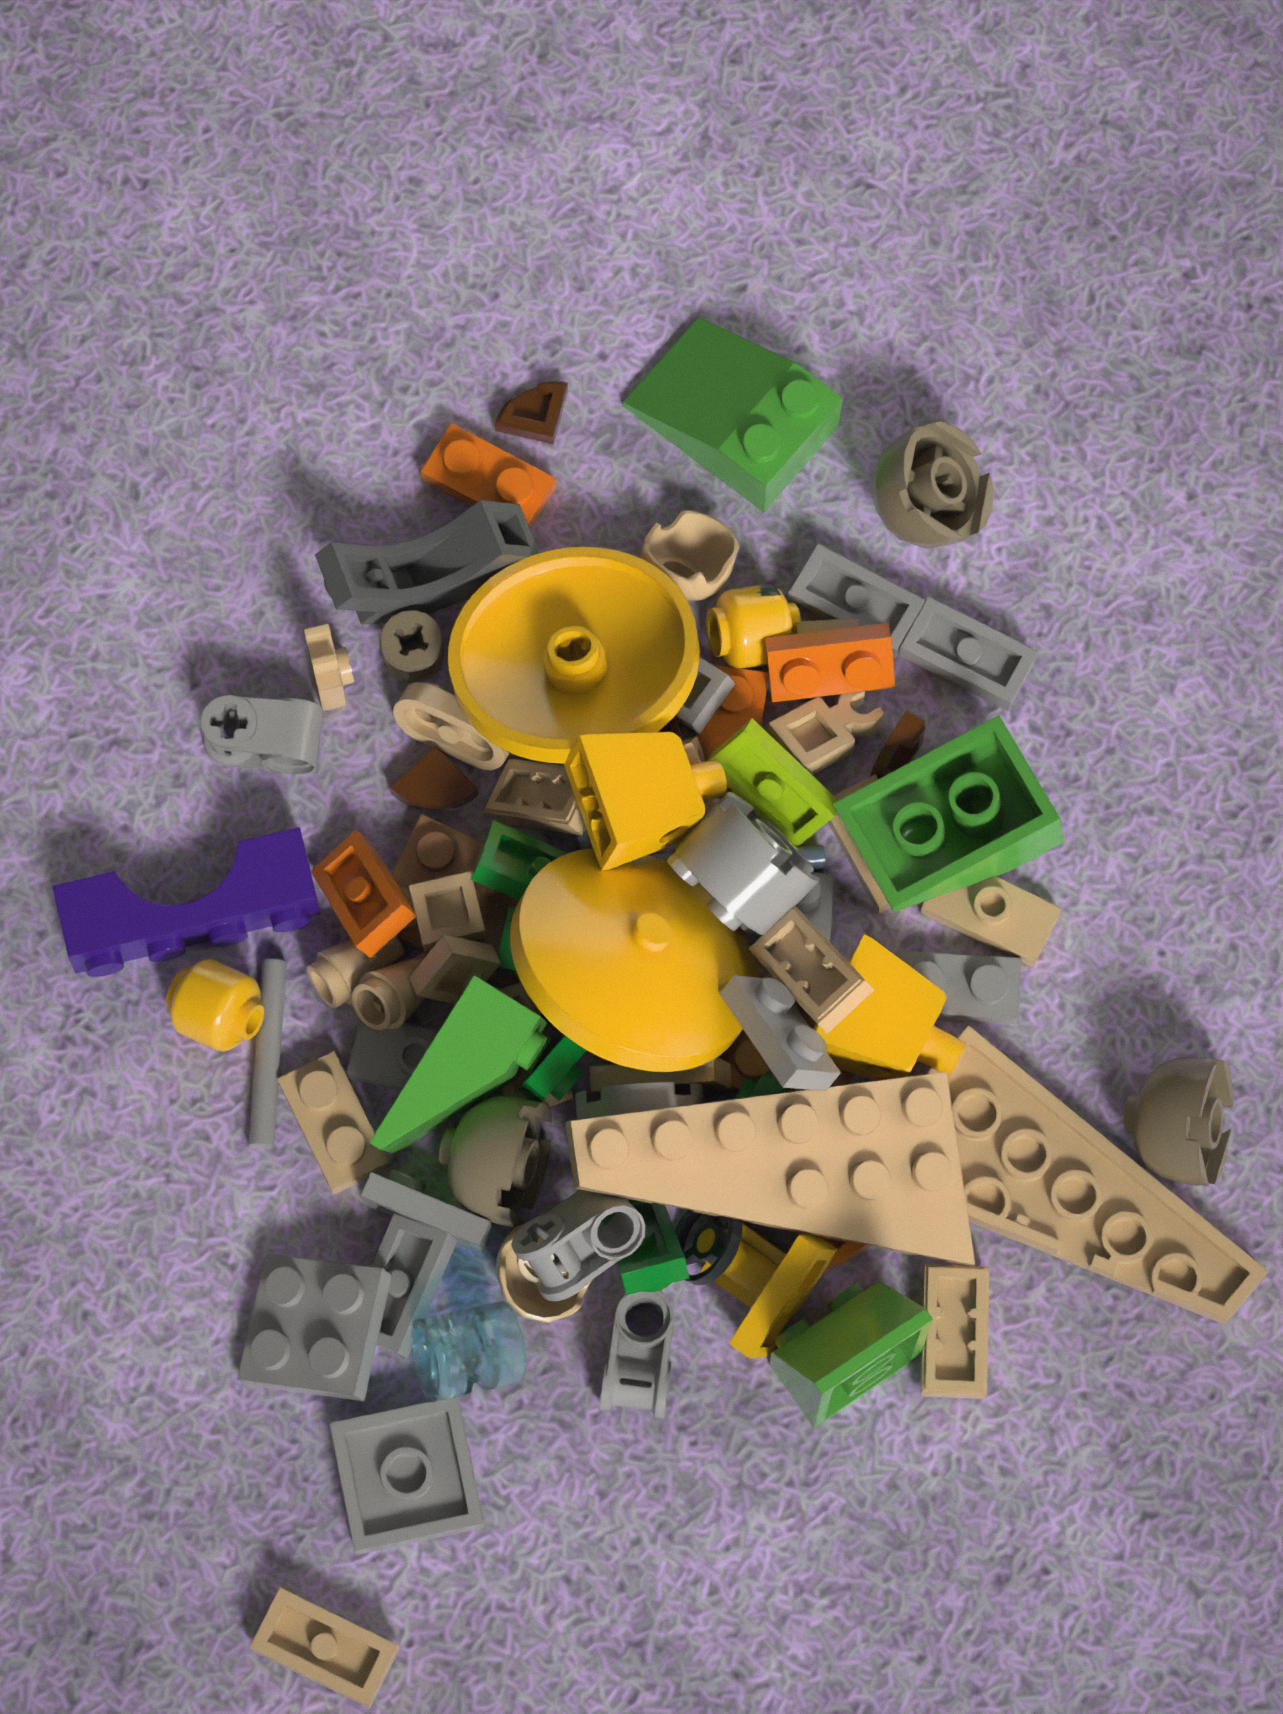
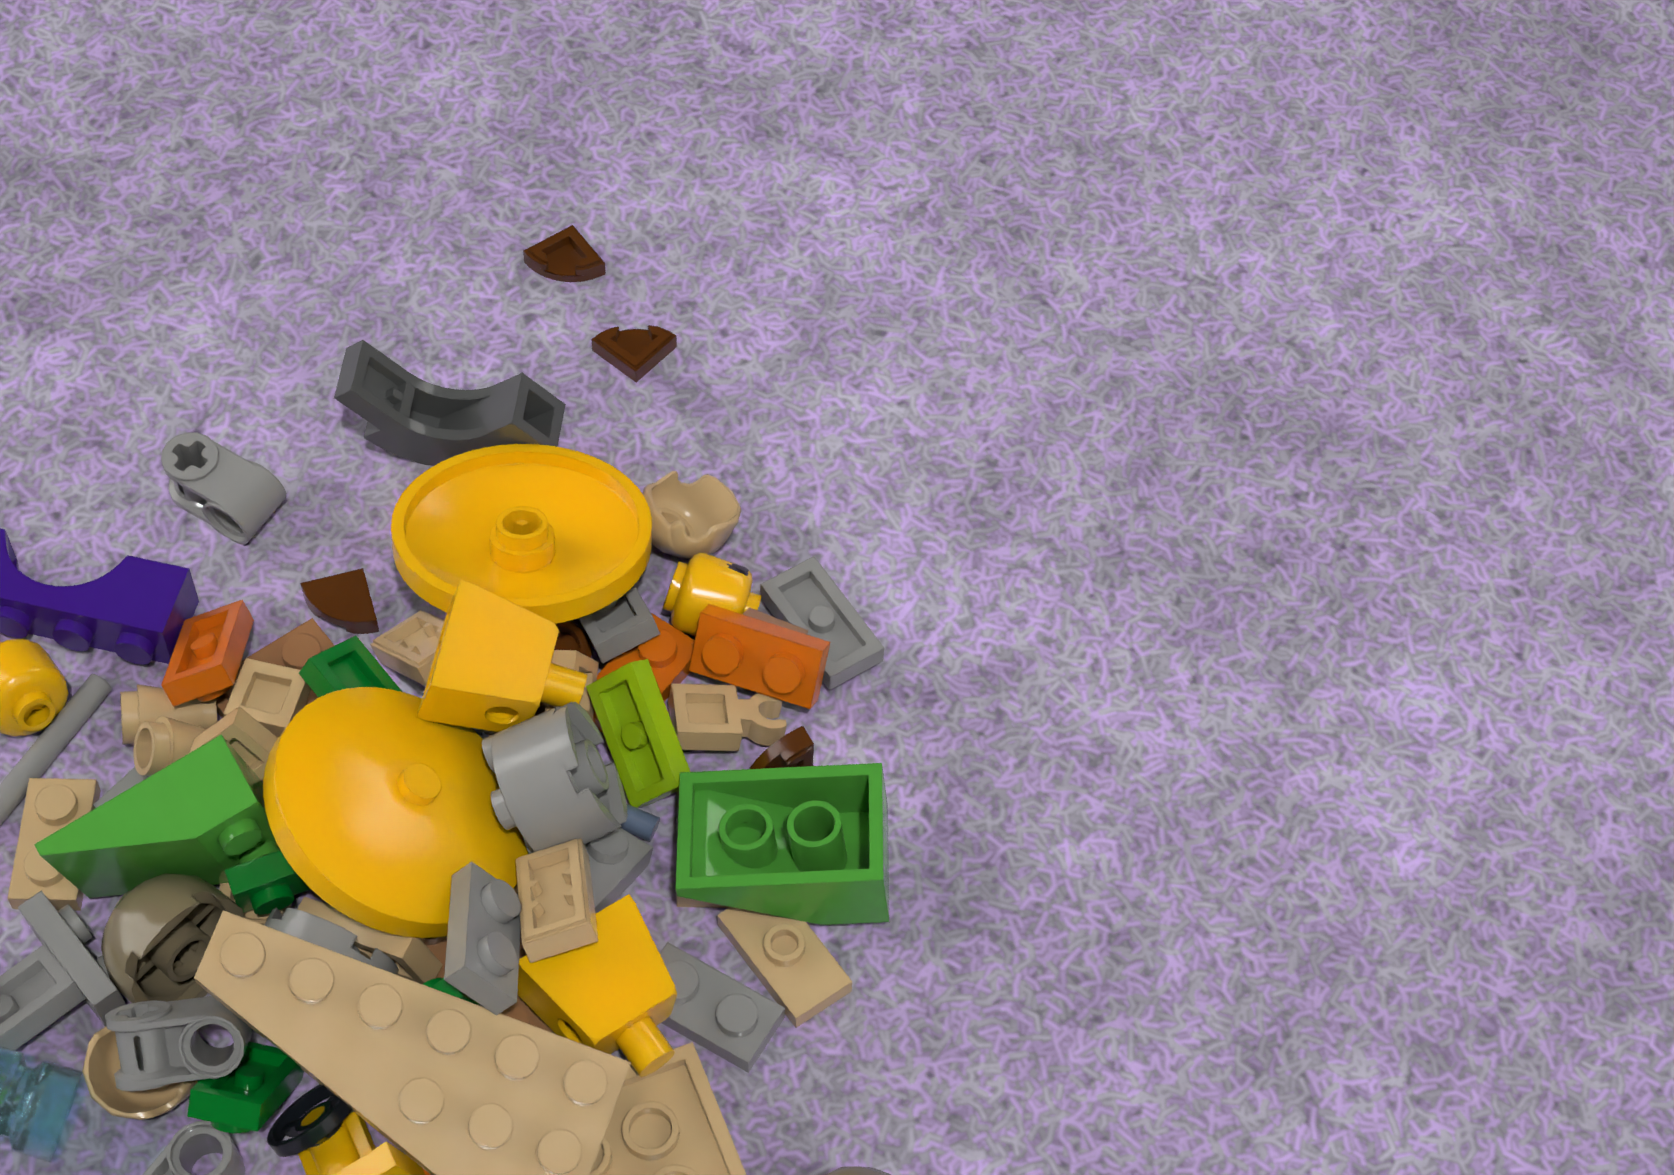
camera: 25 degrees right, 15 degrees down
tan plate [304,624,354,711] -> none
dark tan wheel [380,610,444,684] -> none
tan plate [393,682,510,770] -> none
orange plate [420,423,557,529] -> none
bright green slope [623,317,843,512] -> none
dark tan cylinder [871,421,993,549] -> none
light grey plate [899,596,1039,711] -> none
none -> reddish brown tile [523,225,606,282]

